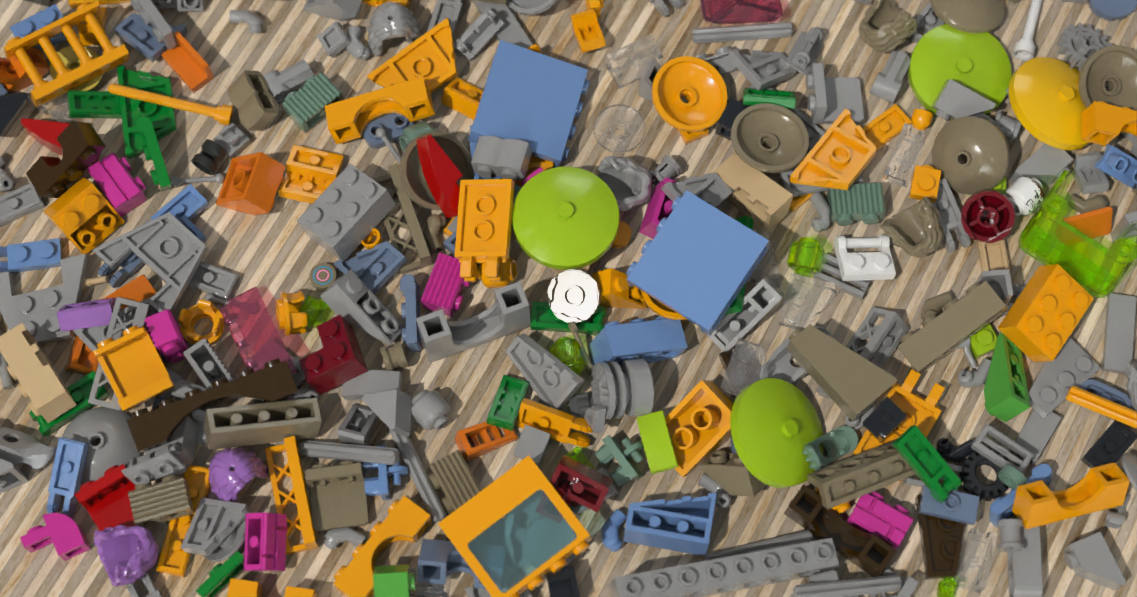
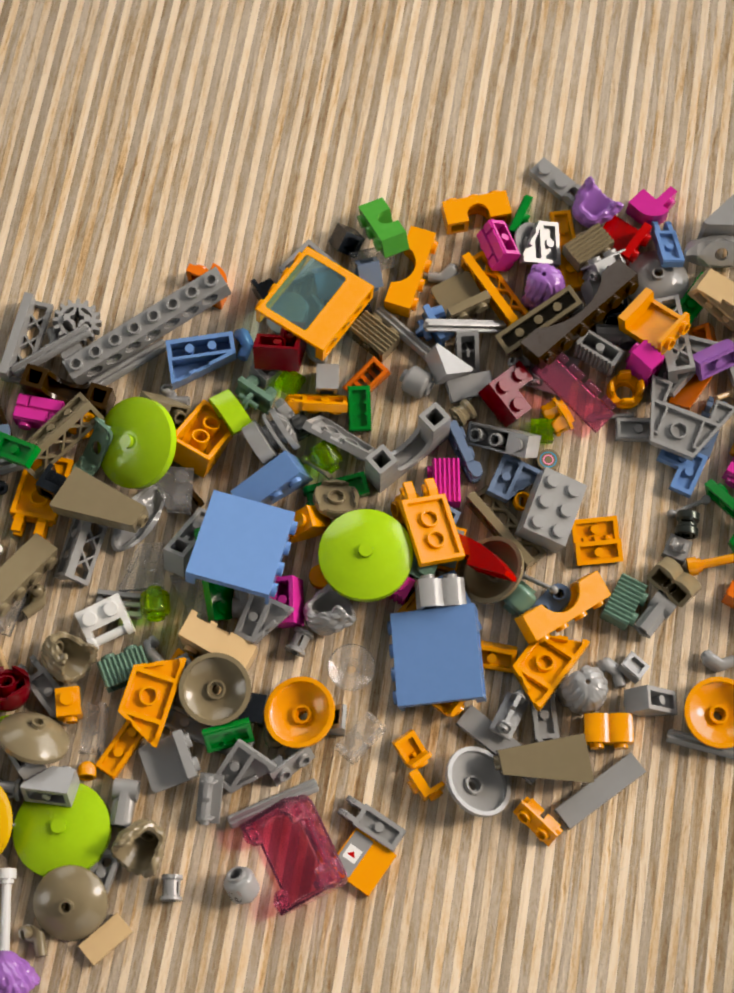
camera: 160 degrees right, 0 degrees up
orange slope [216,152,286,215] -> none
dark tan arm [423,214,446,253] -> none

